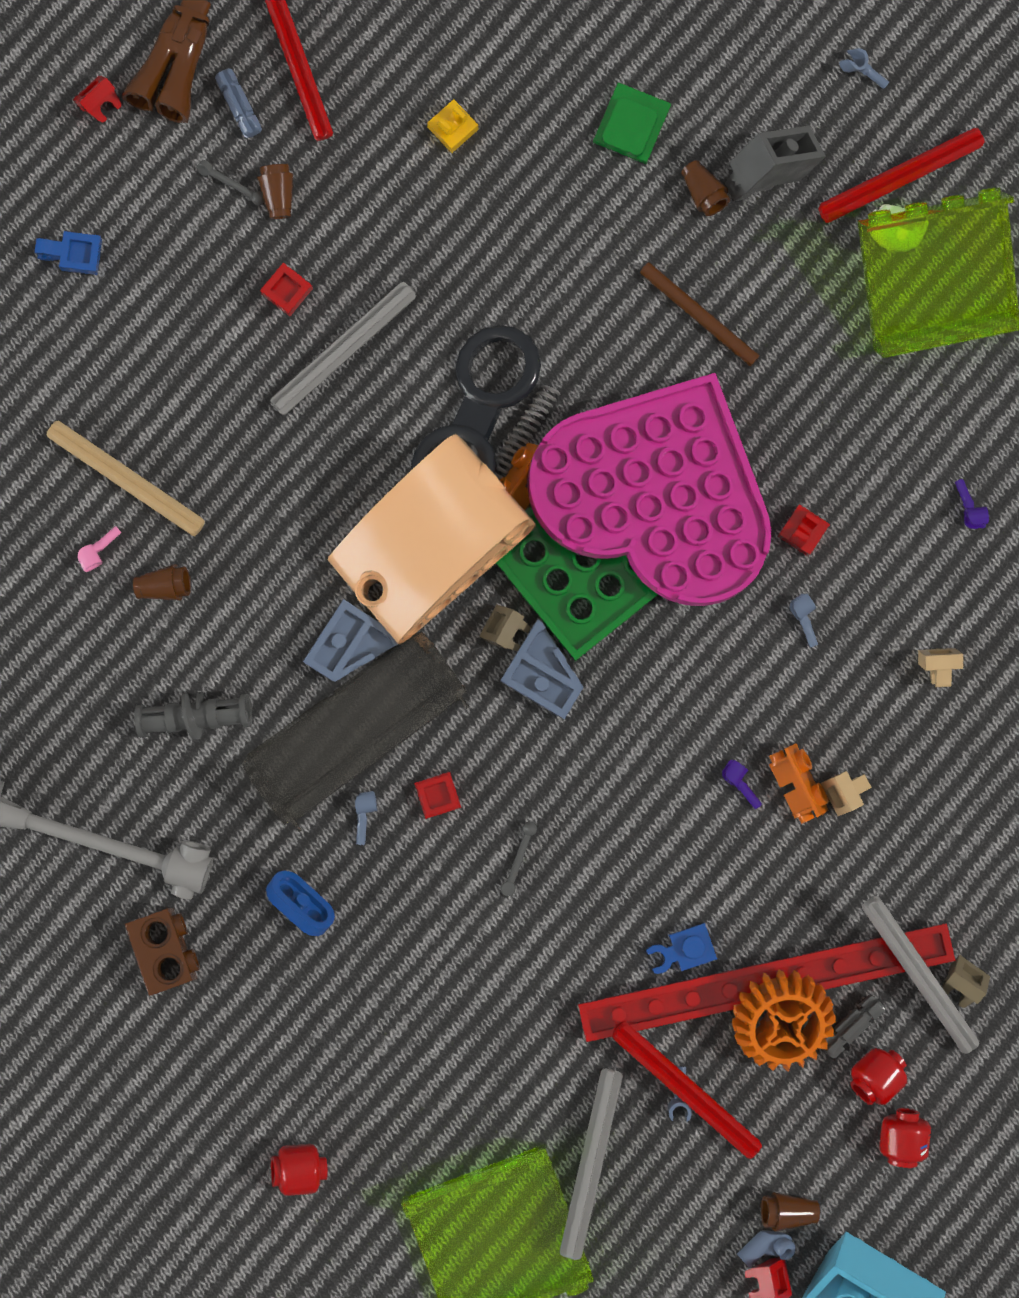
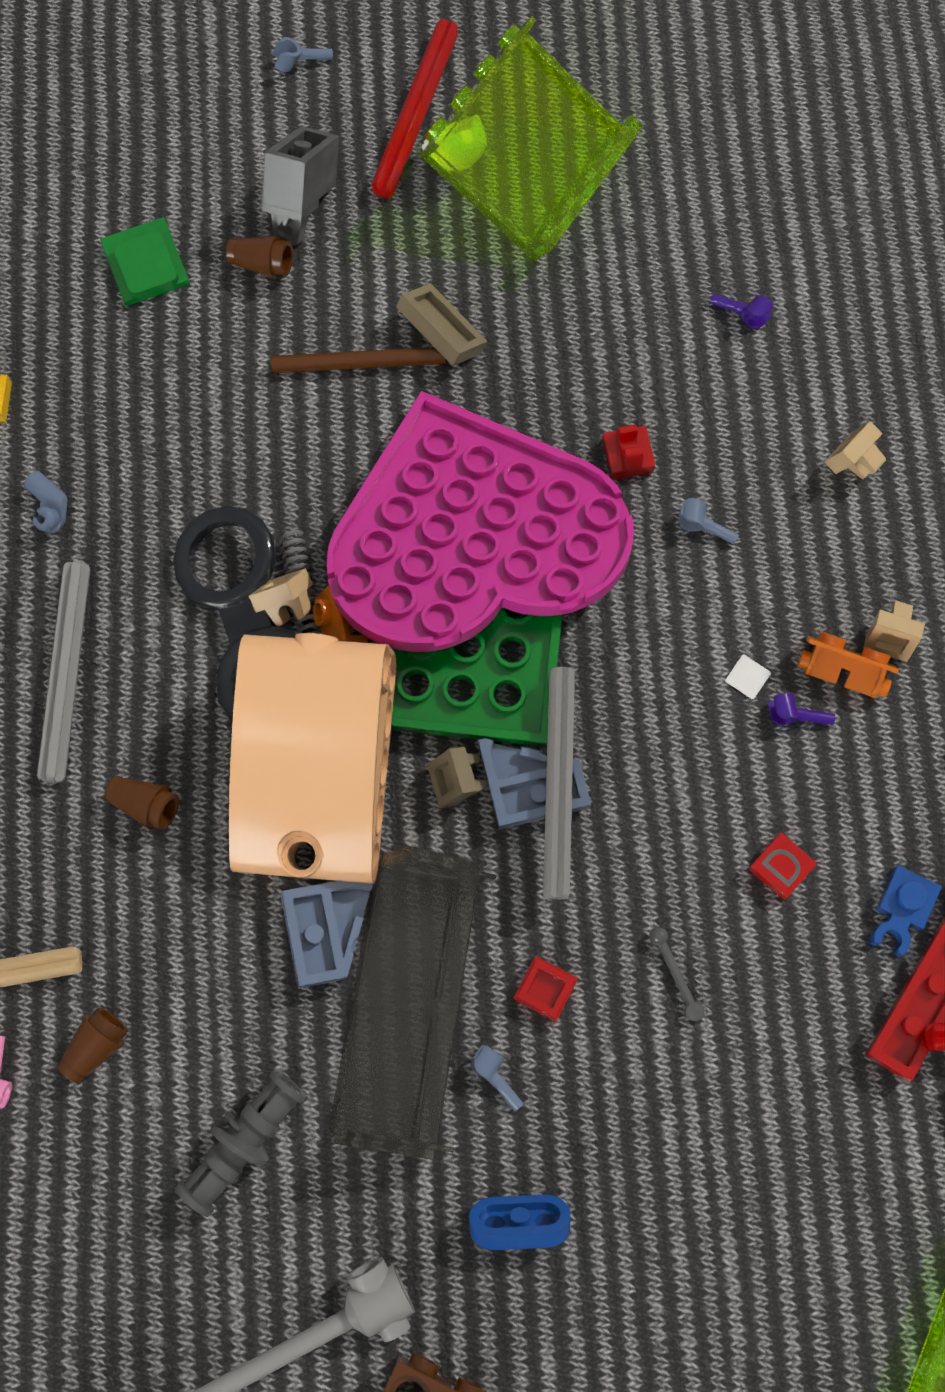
camera: 45 degrees left, 10 degrees down
none -> sand blue arm [24,470,68,533]
none -> reddish brown cone [105,775,179,830]
none -> tan tile [249,568,313,626]
none -> dark tan tile [396,283,488,366]
none -> light grey axle [543,667,575,900]
none -> white sticker [725,655,771,699]
none -> red tile [748,832,817,900]

